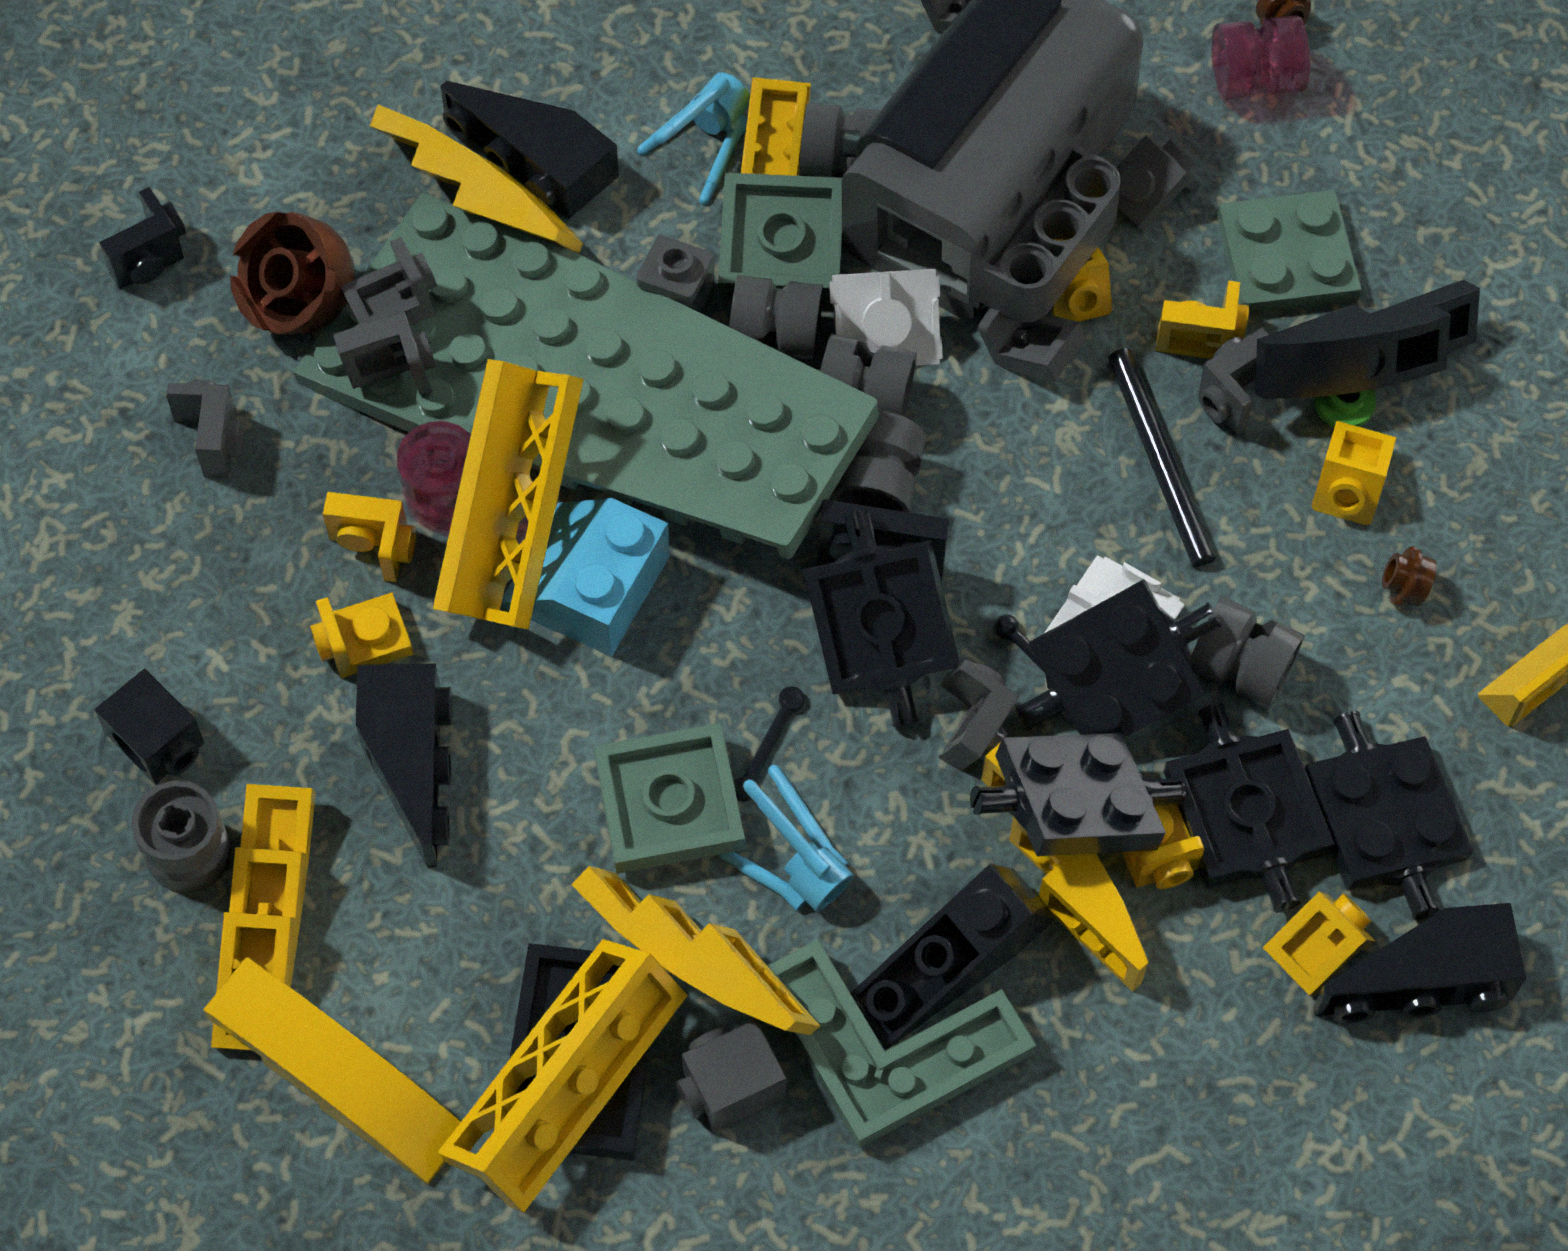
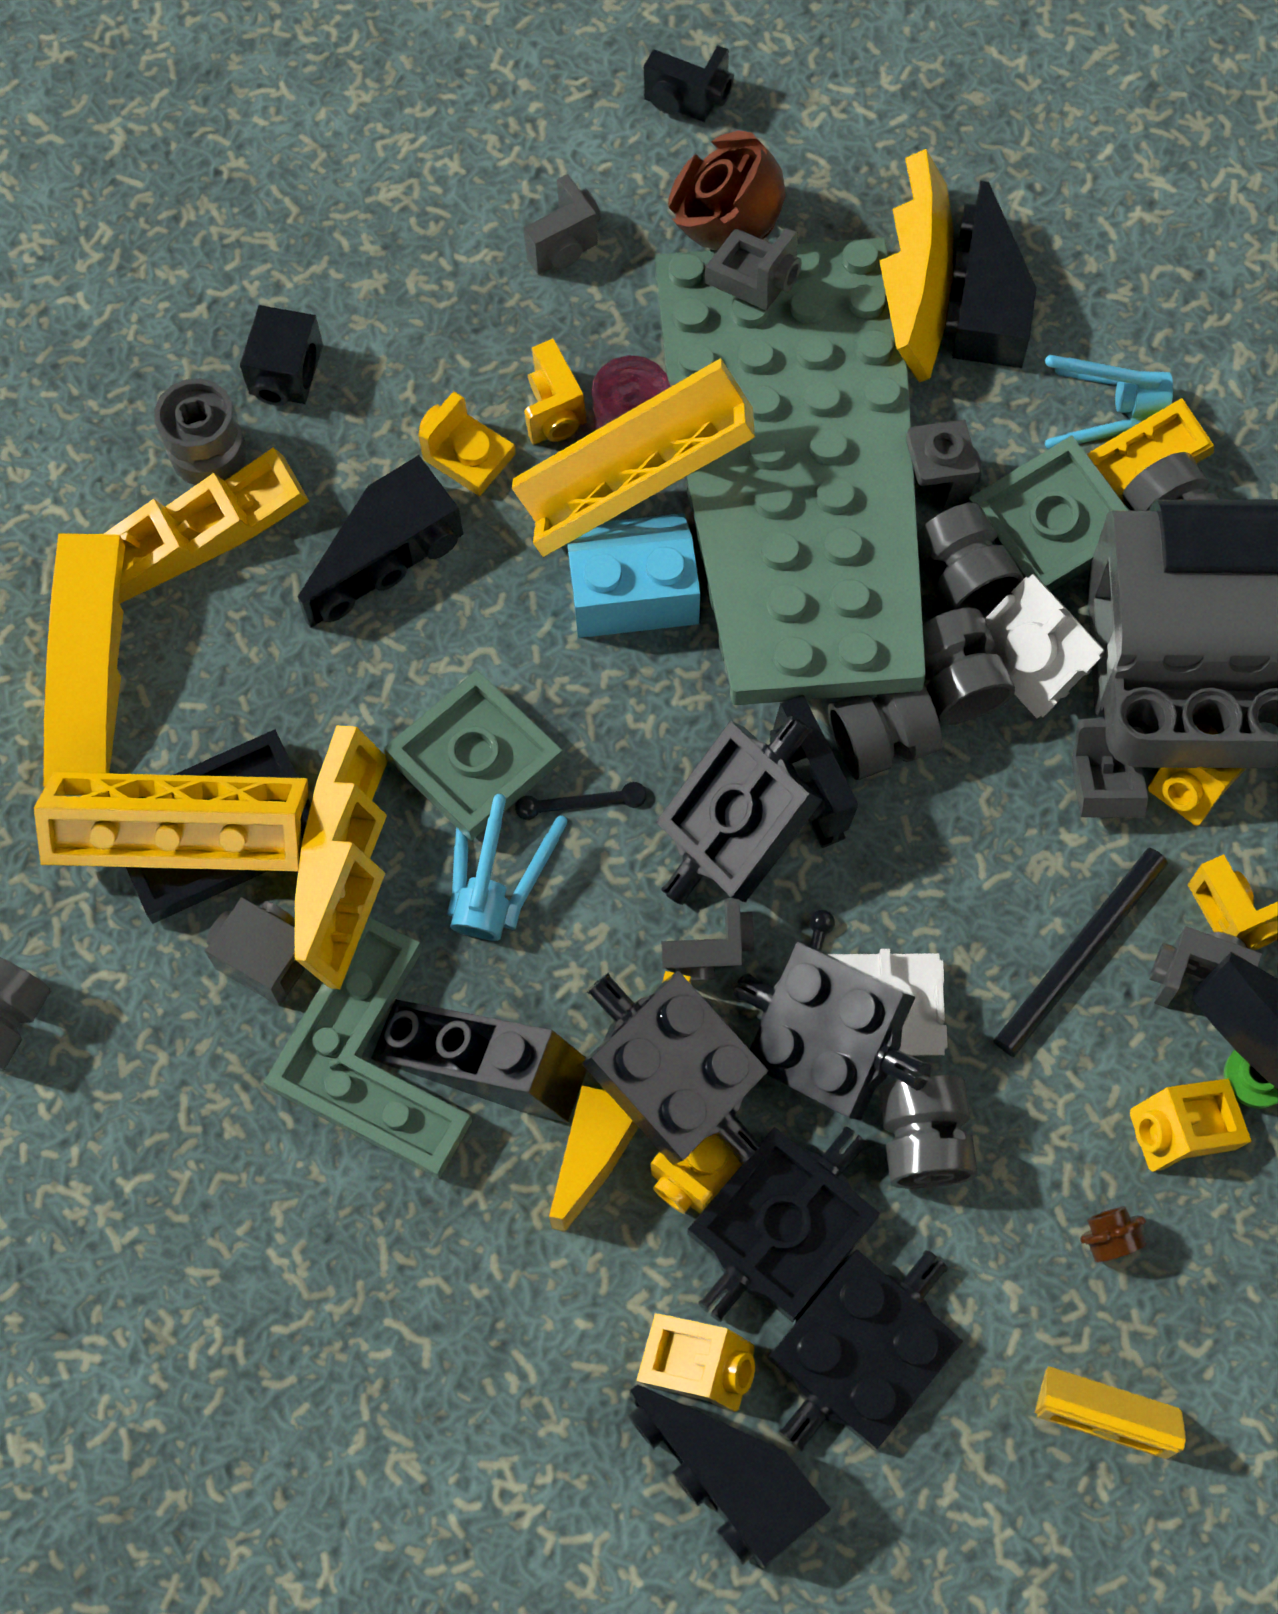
camera: 60 degrees right, 5 degrees up
dark grey bracket [333,311,437,396] -> none

